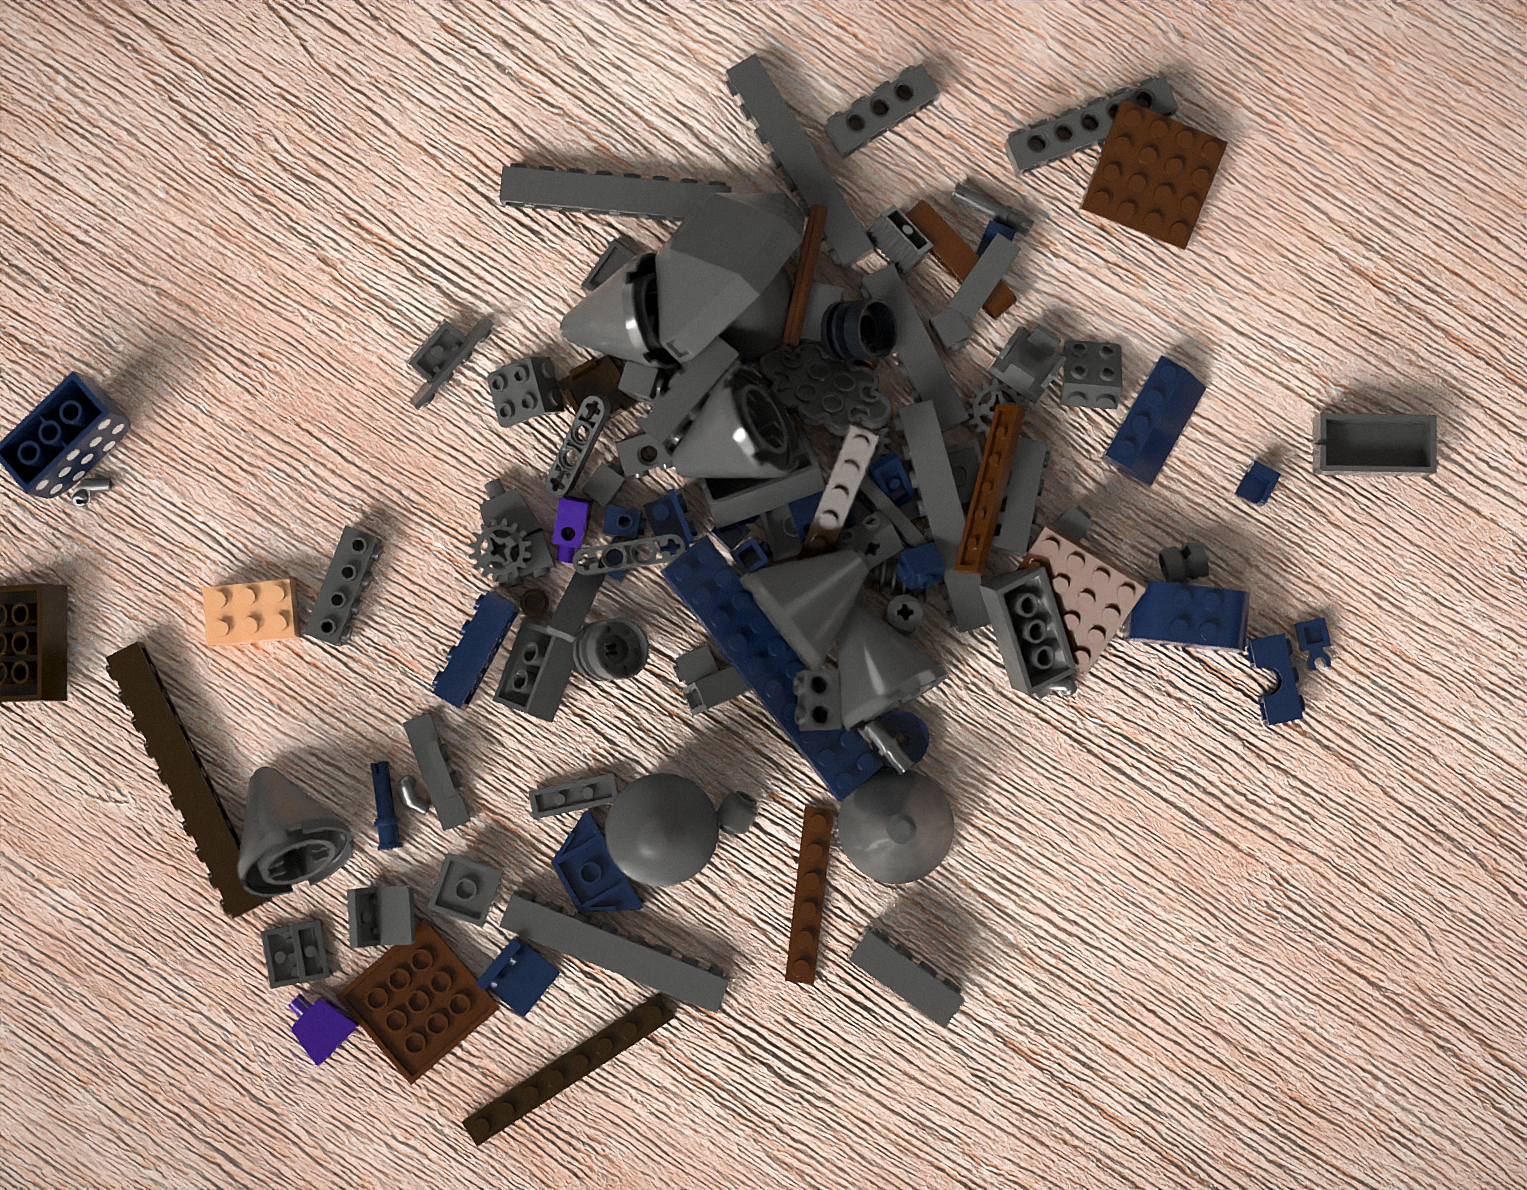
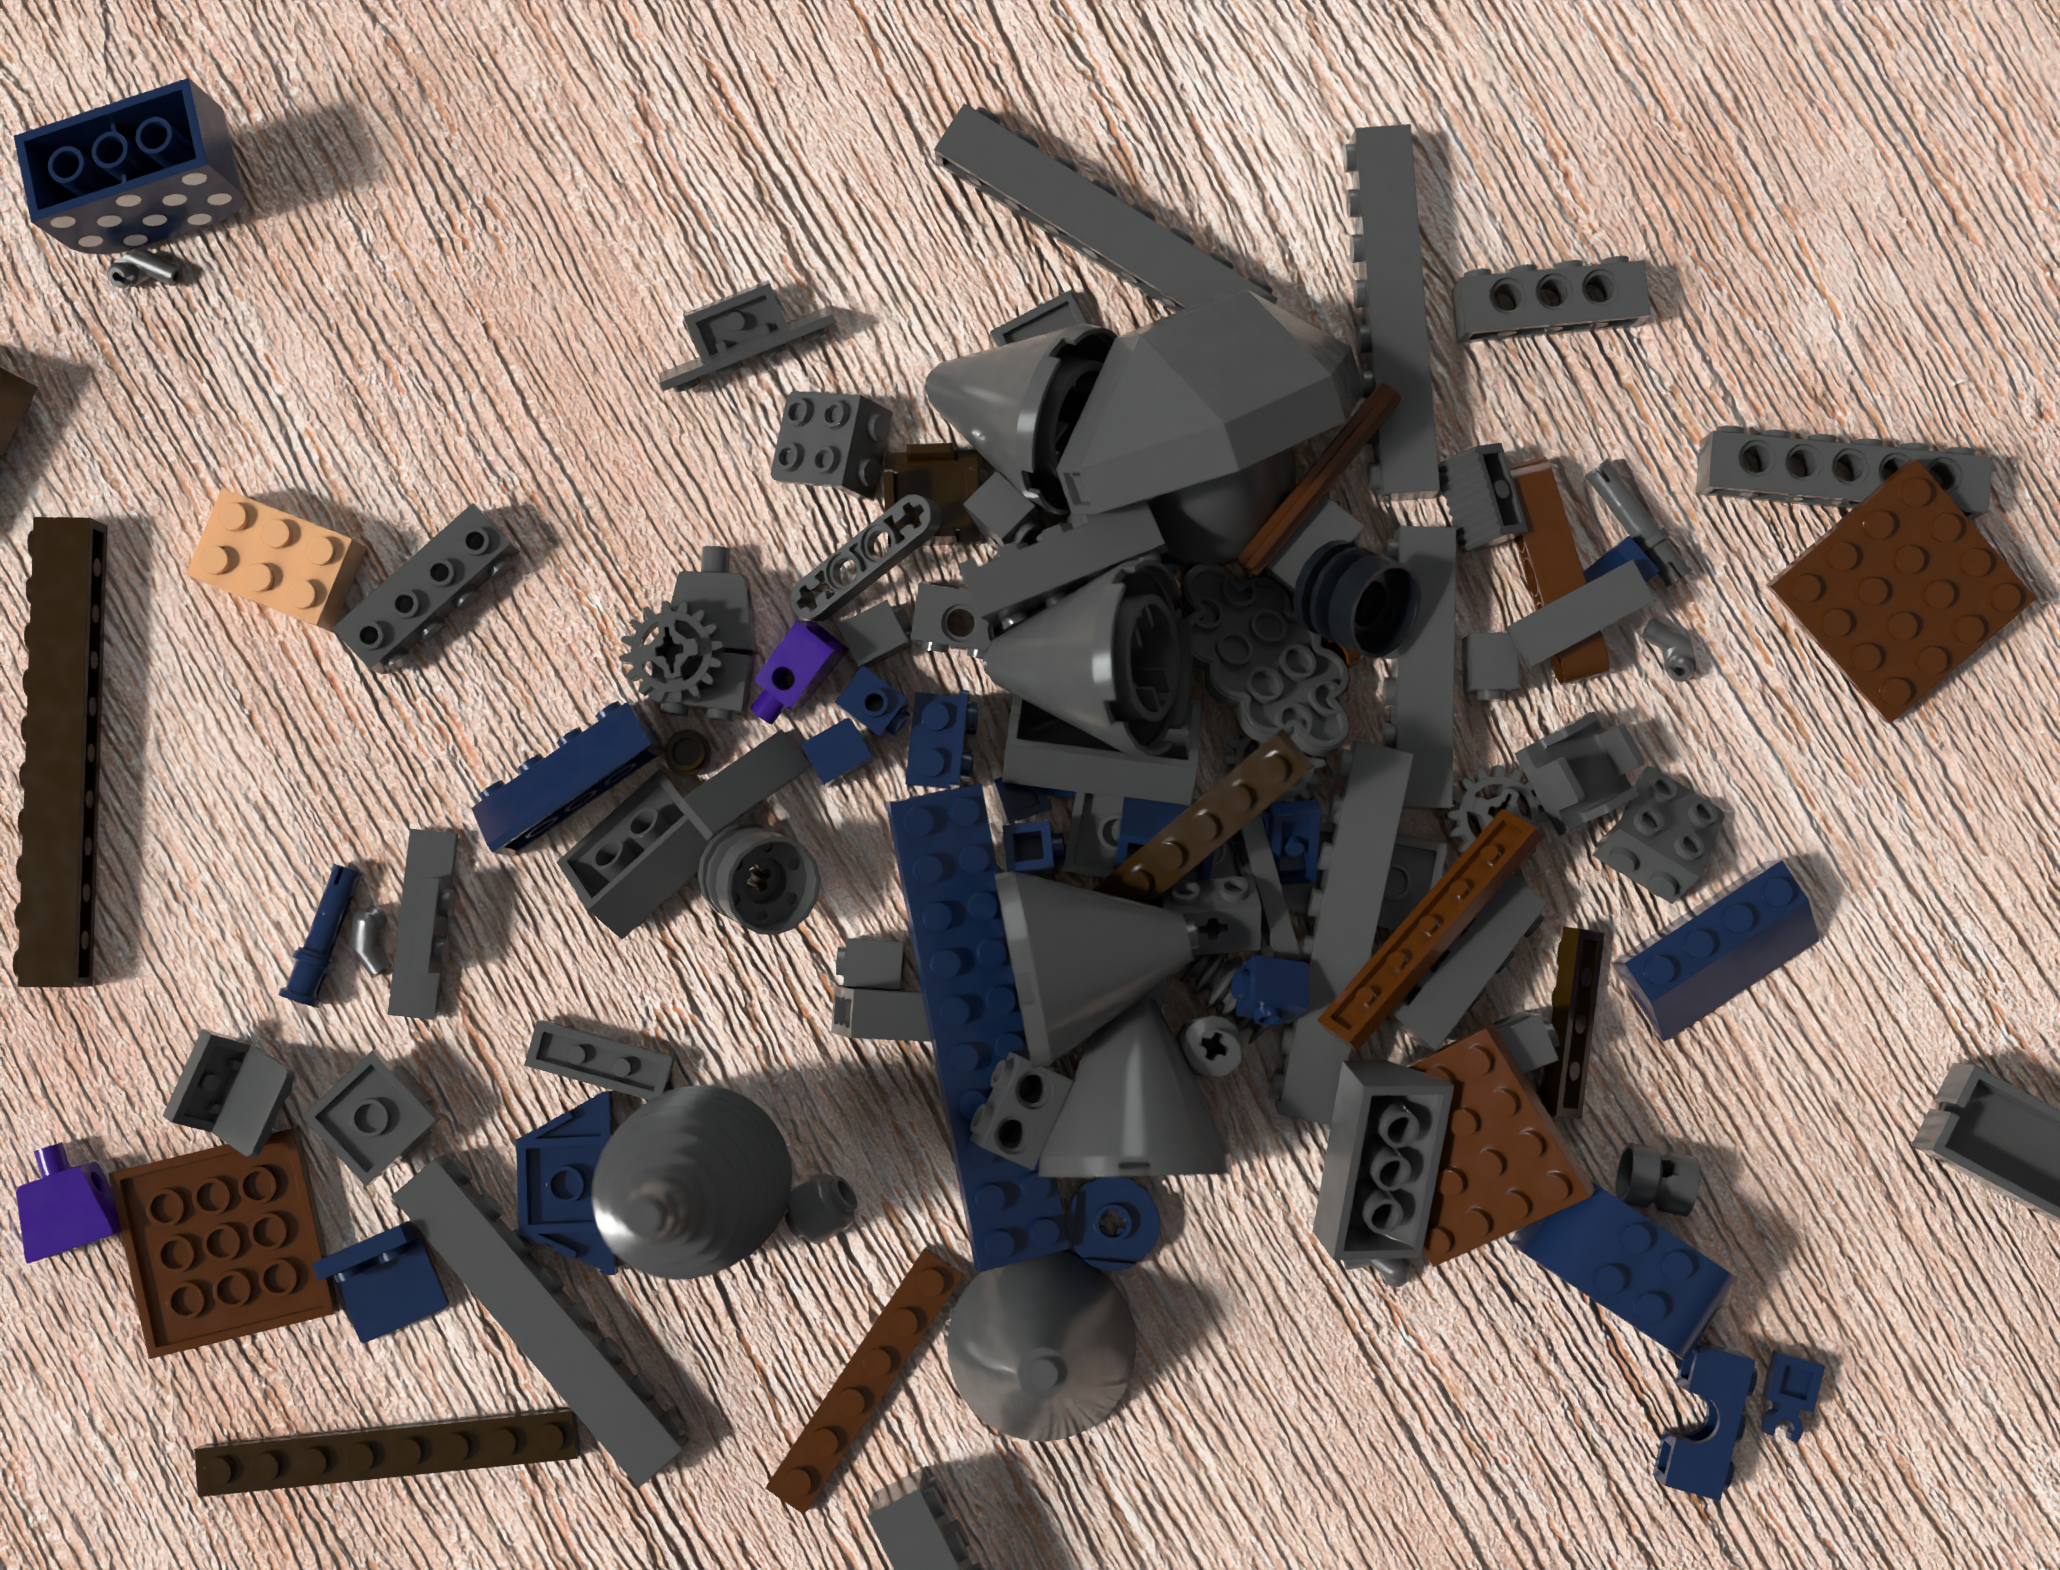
camera: 30 degrees right, 0 degrees up
dark grey cone [238,767,355,896] -> none
dark grey slope [260,920,330,989] -> none
dark grey beam [573,534,685,576] -> none
dark grey pin [863,719,915,775] -> none
dark blue panel [1235,460,1281,507] -> none
none -> dark brown plate [1540,927,1605,1119]
none -> flat silver arm [1641,618,1696,682]

